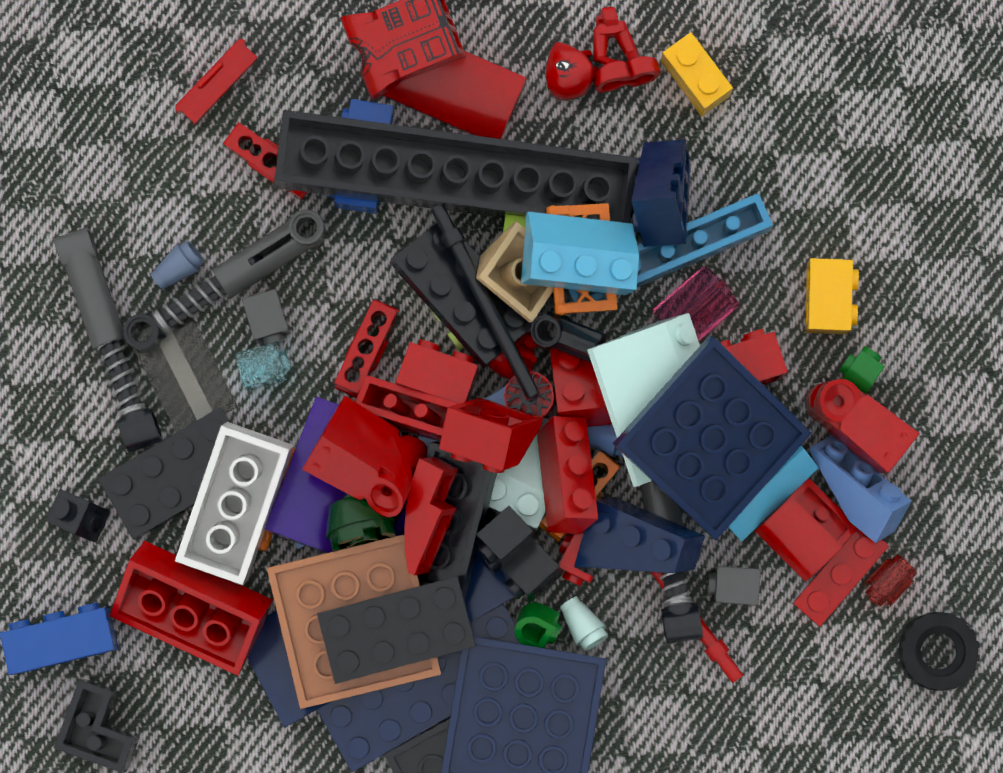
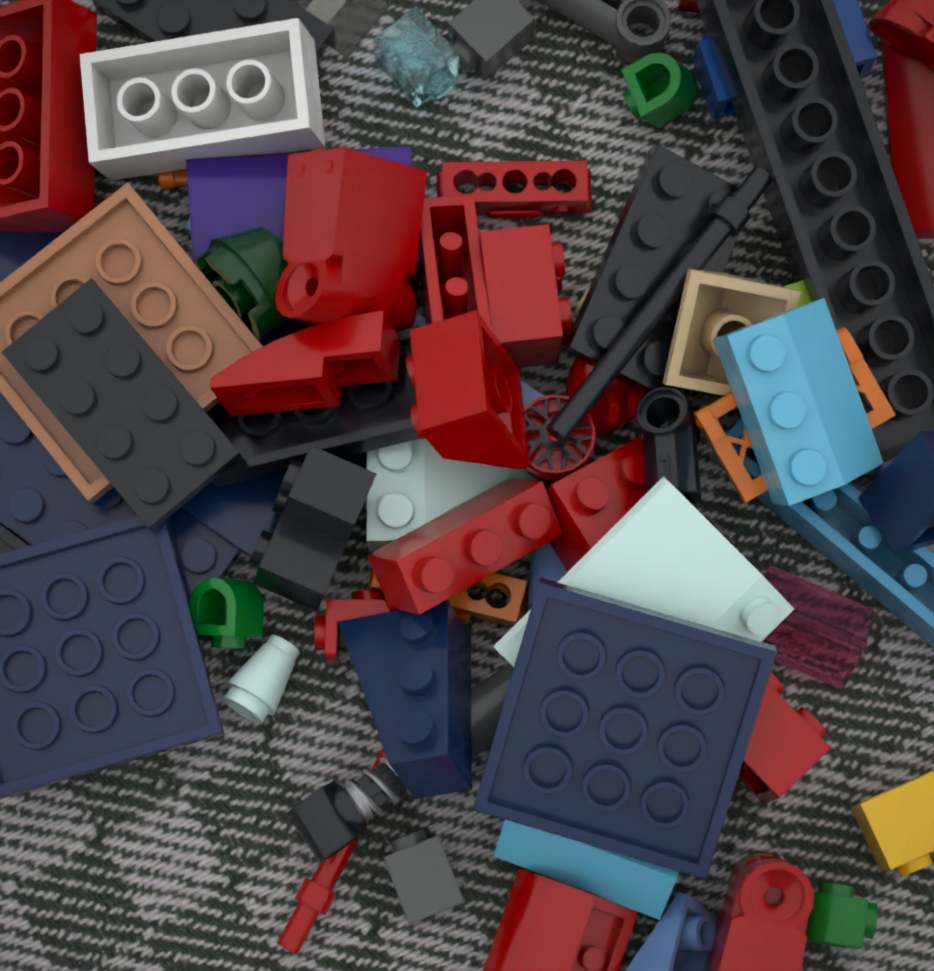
camera: 60 degrees right, 5 degrees down
none -> green plate [621,53,697,128]

